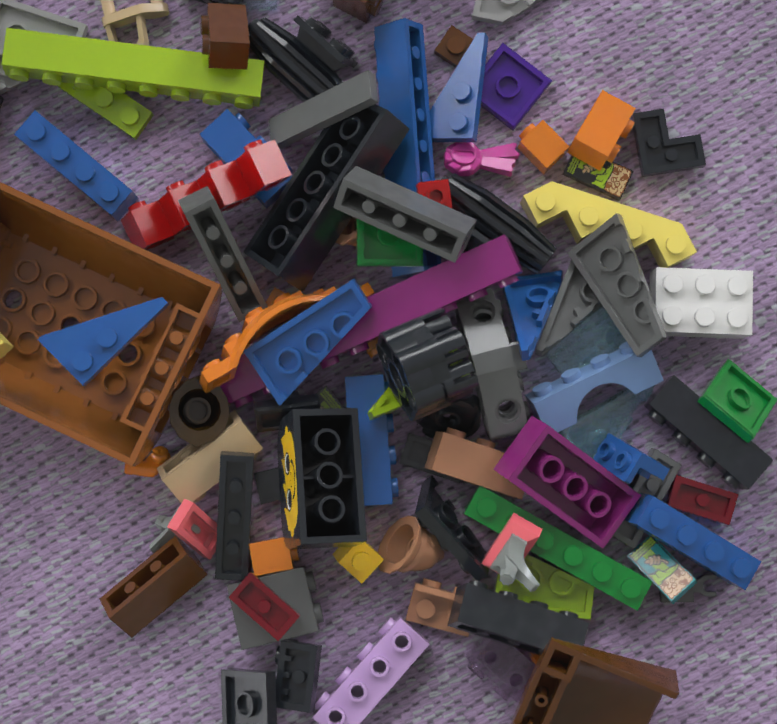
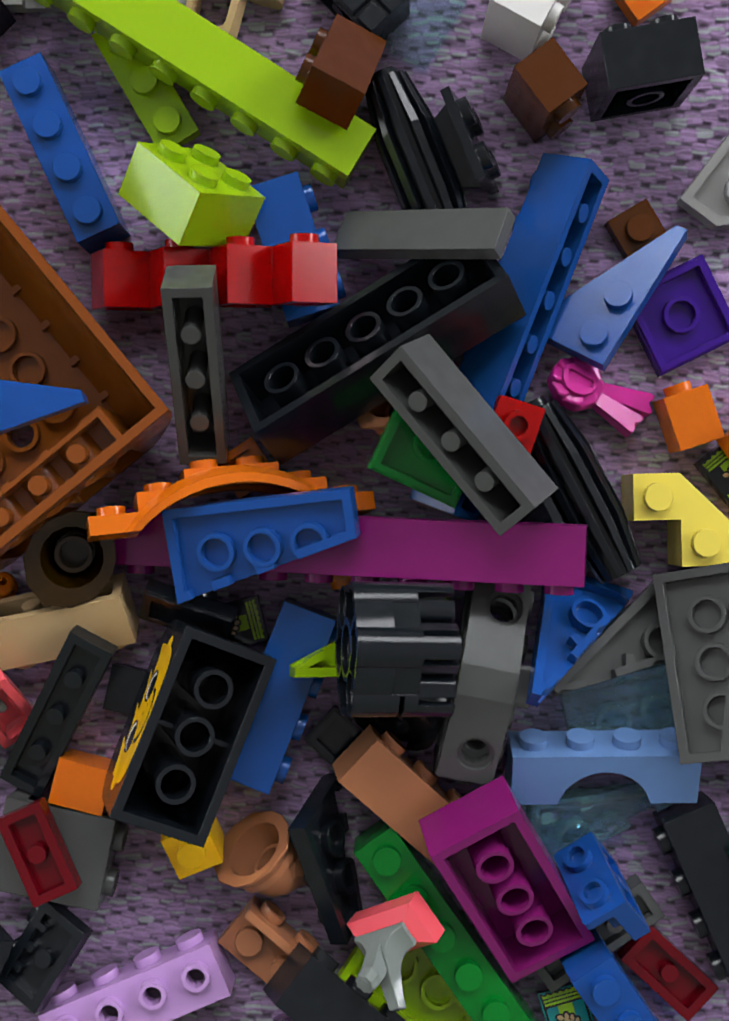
camera: 30 degrees right, 5 degrees up
none -> lime brick [118,139,266,246]

